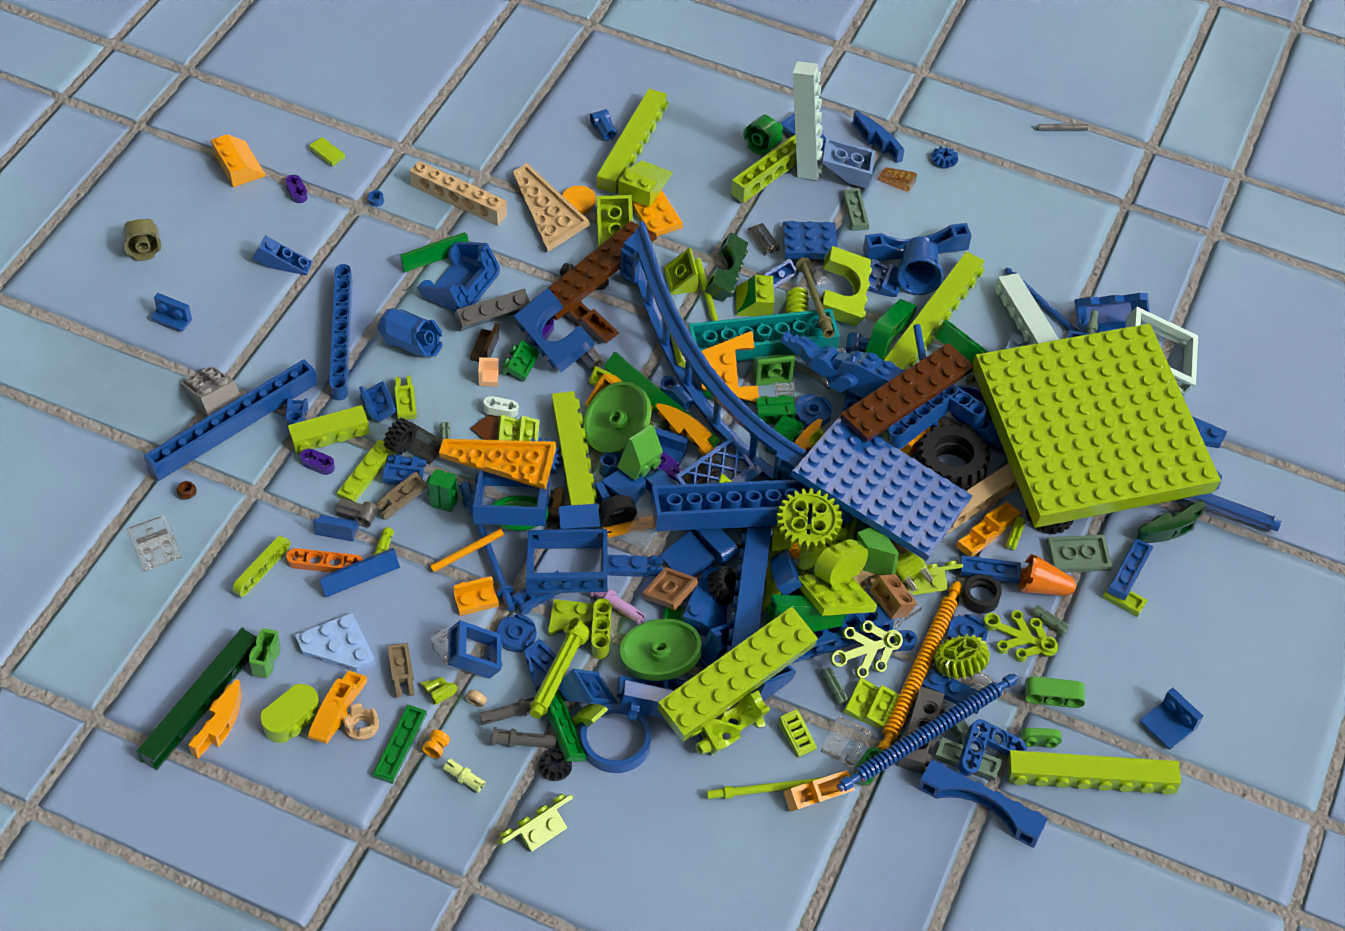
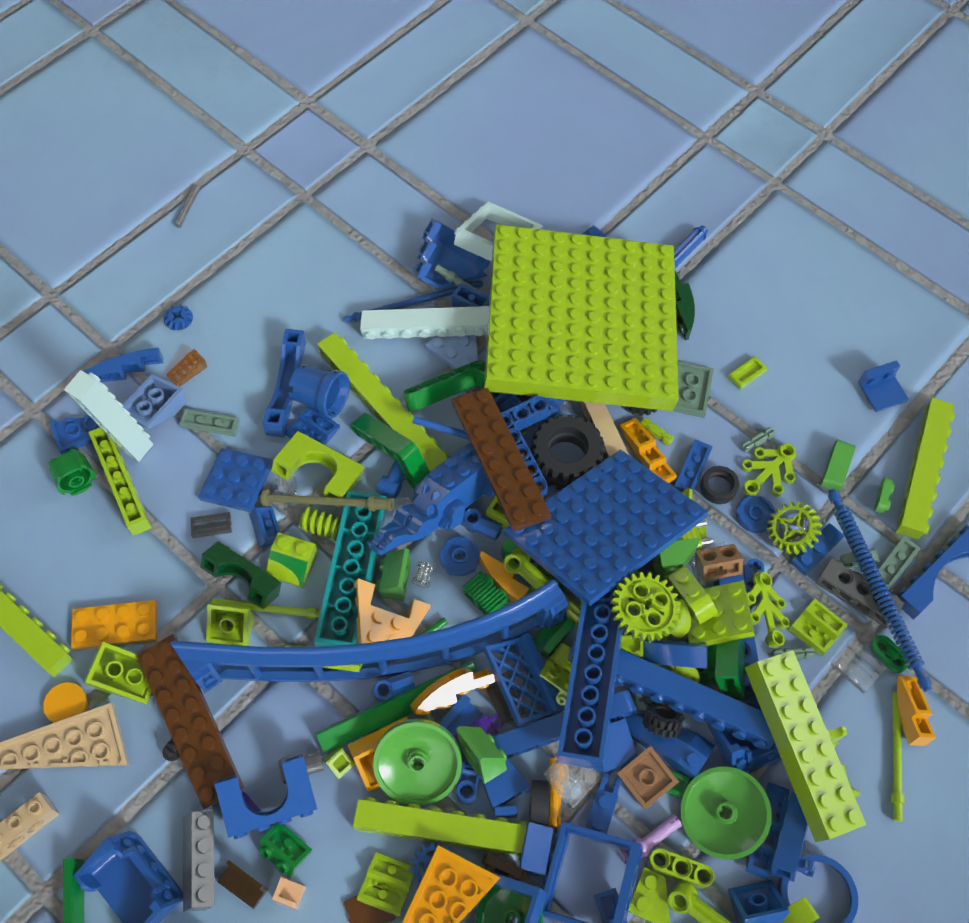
camera: 70 degrees left, 10 degrees up
light aqua beam [483,396,519,418] -> none
reddish brown slope [563,301,619,344] -> none
lime slope [618,160,673,207] -> none
green brick [755,395,796,424] -> none
lime slope [778,709,817,758] -> none
light orange hose [877,581,962,751] -> none
blue beam [958,719,1027,776] -> none
orange cone [1018,554,1076,597] -> none
blue tile [1107,538,1154,601] -> none

